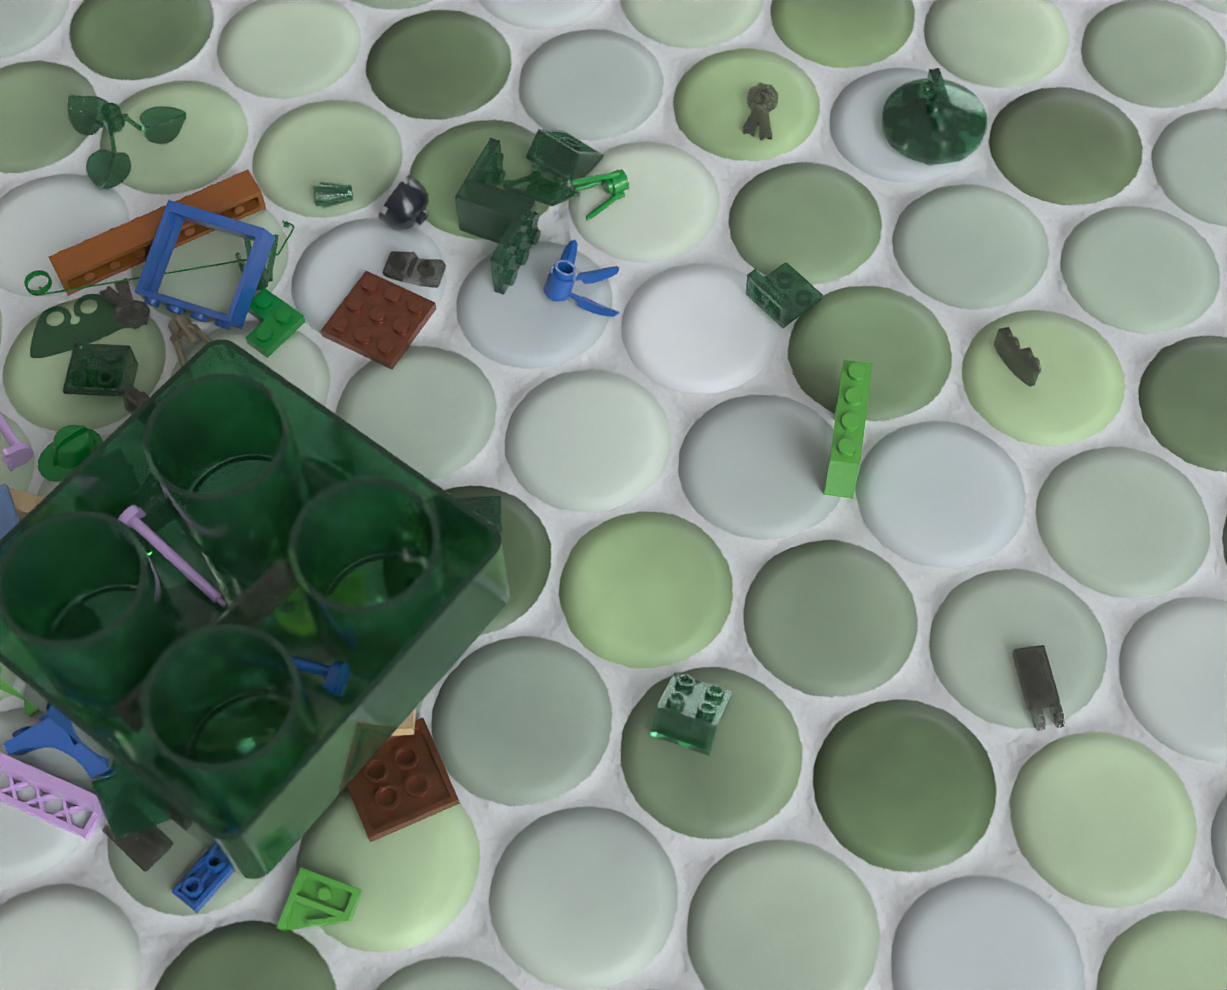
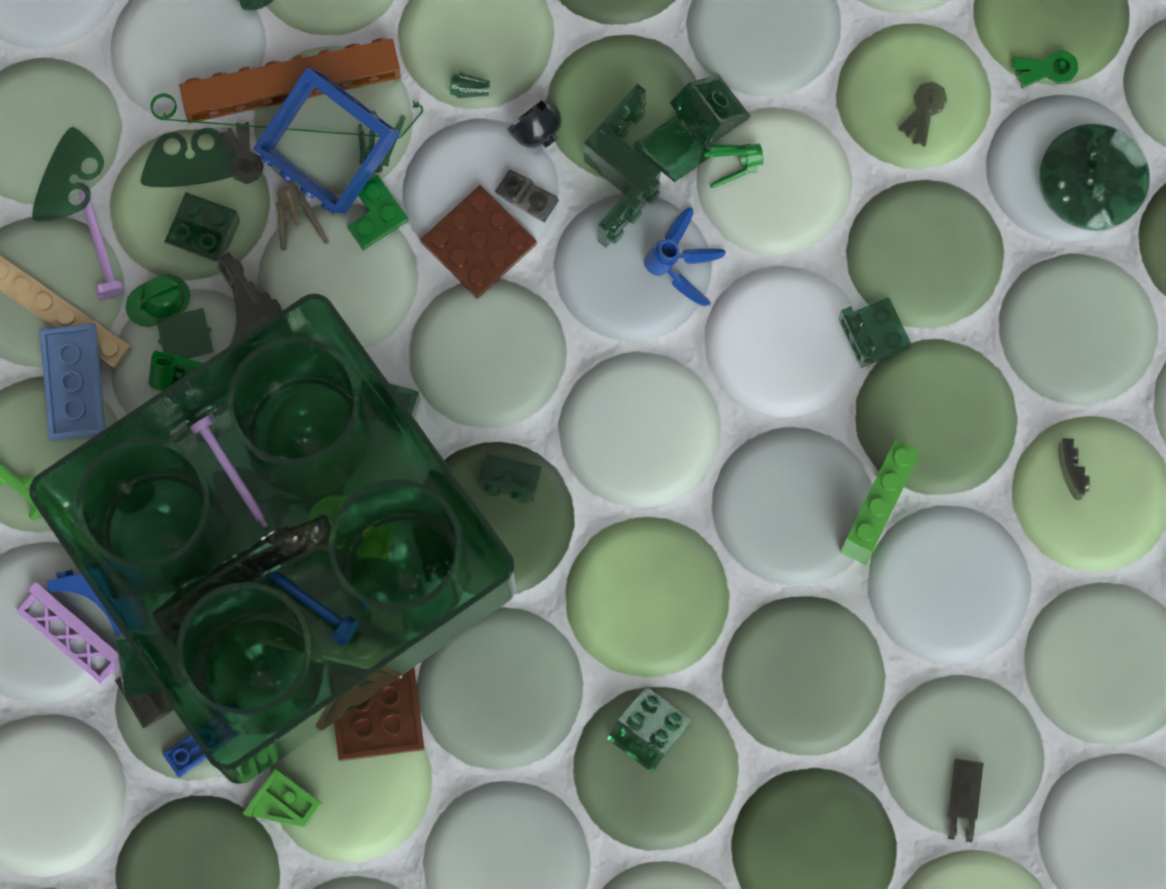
camera: 15 degrees right, 15 degrees up
none -> green piece [1012,50,1079,88]

